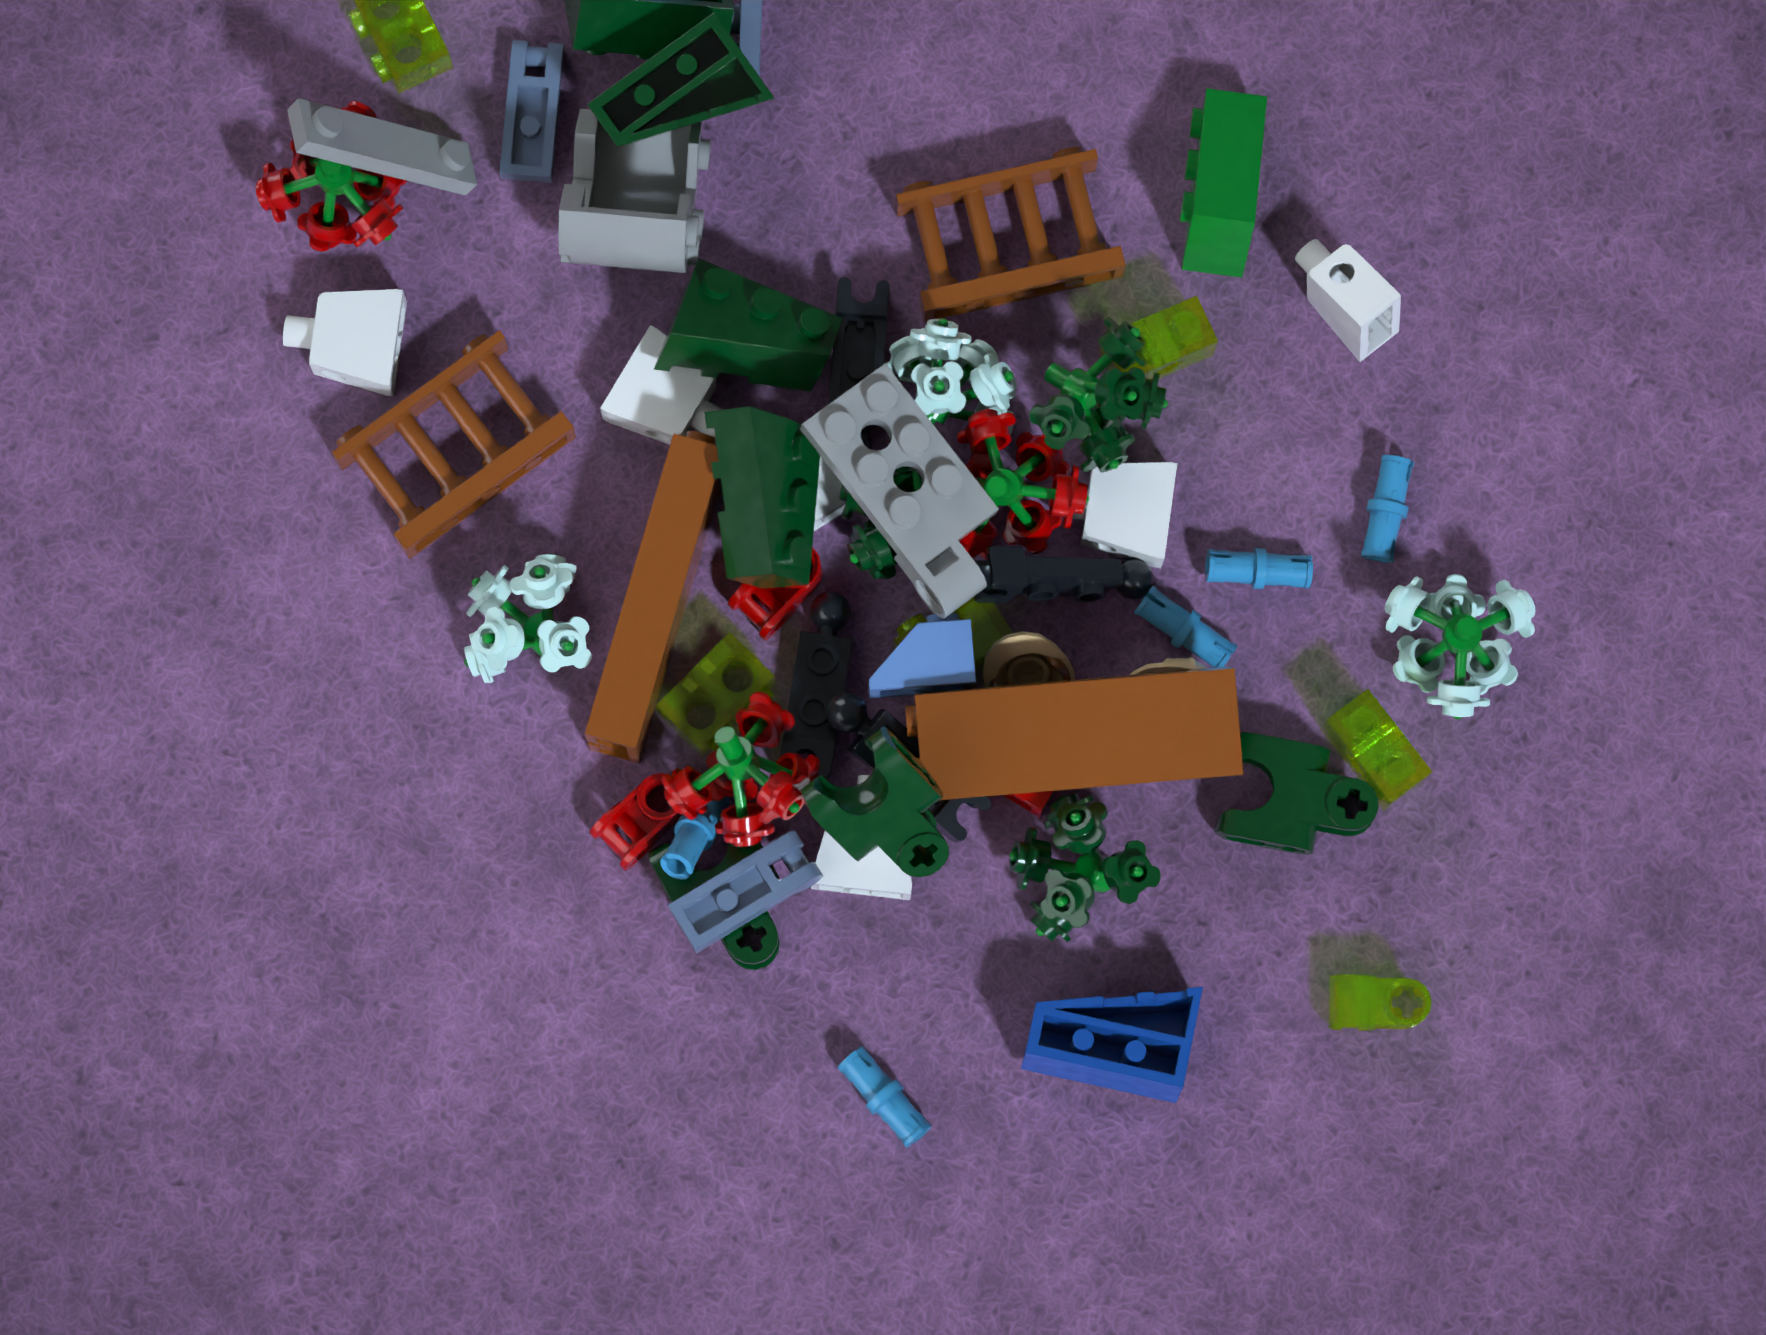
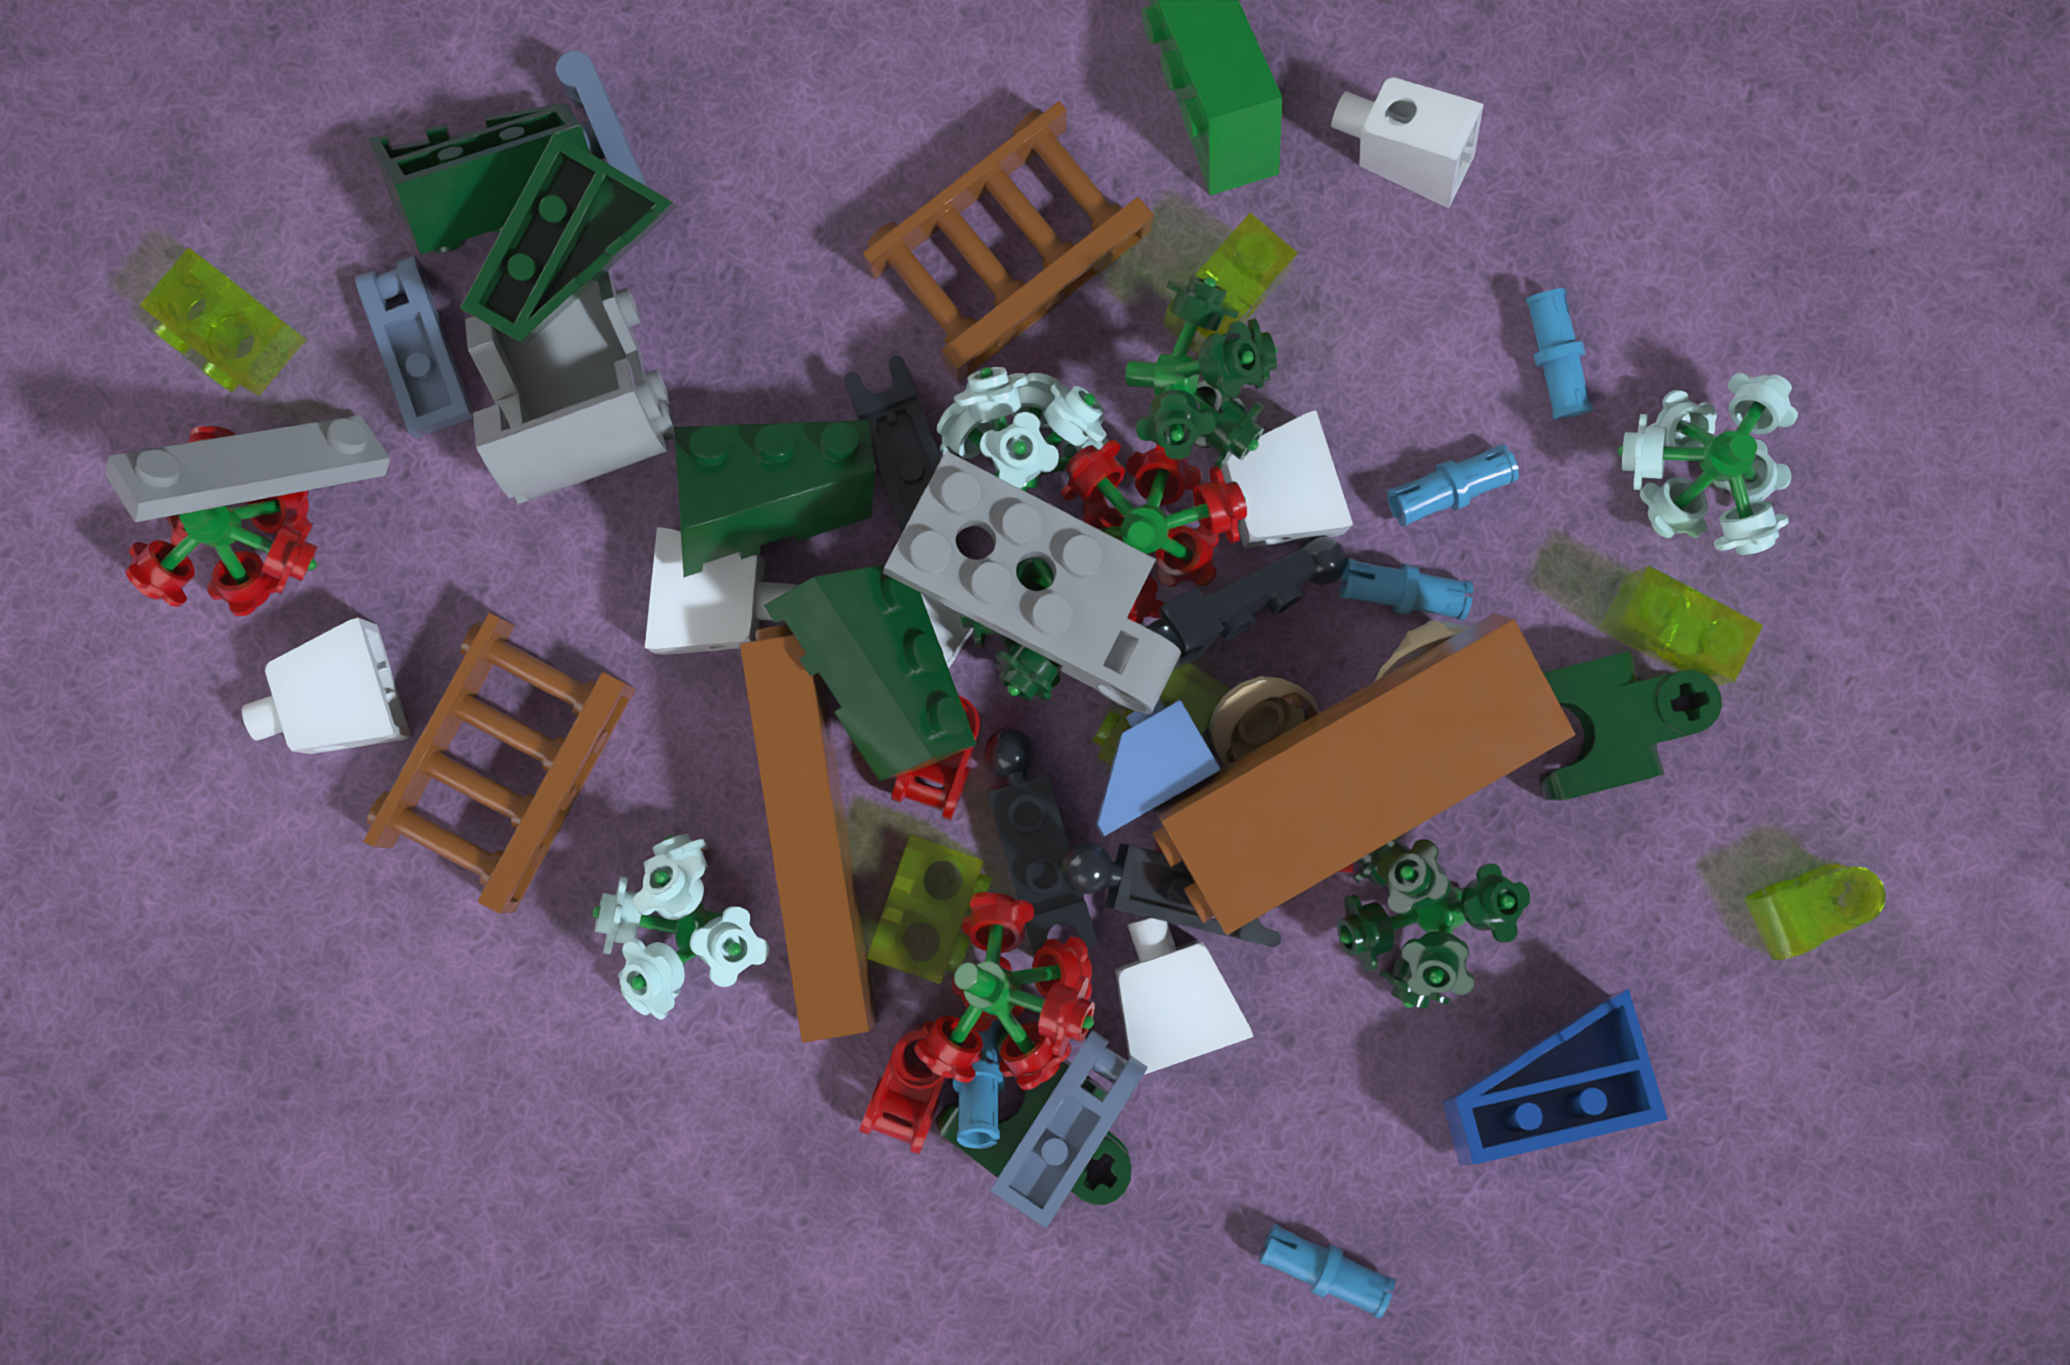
camera: 25 degrees left, 5 degrees up
dark green piece [800,727,949,878] -> none

